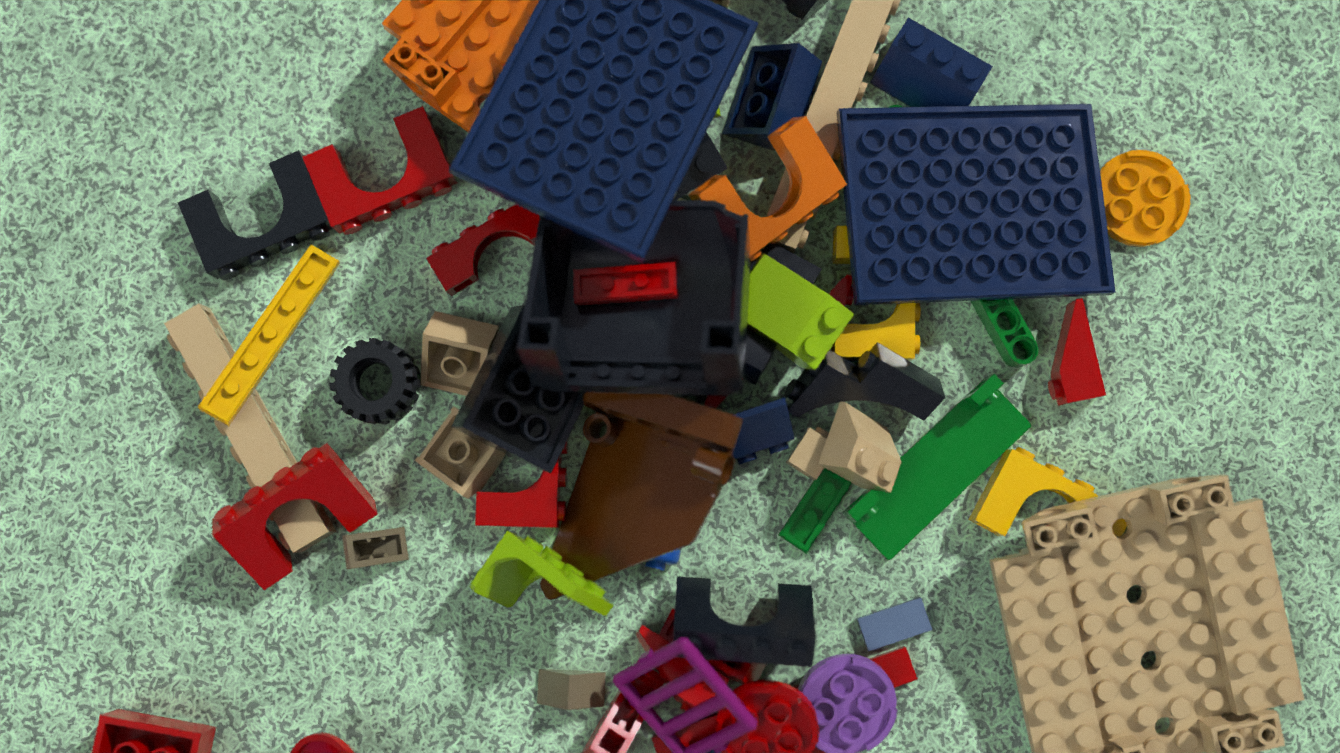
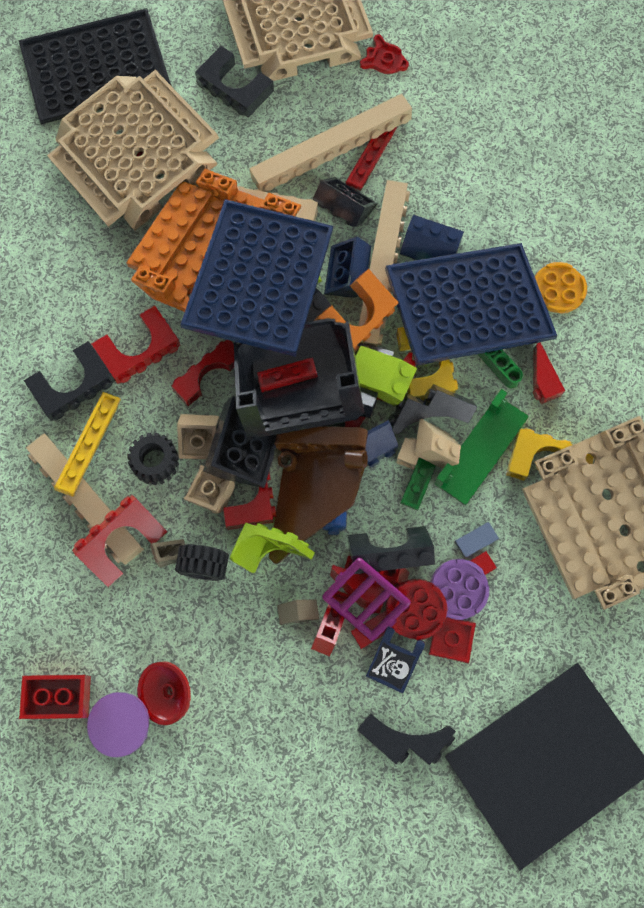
camera: 15 degrees left, 10 degrees down
none -> black tyre [175,544,229,581]

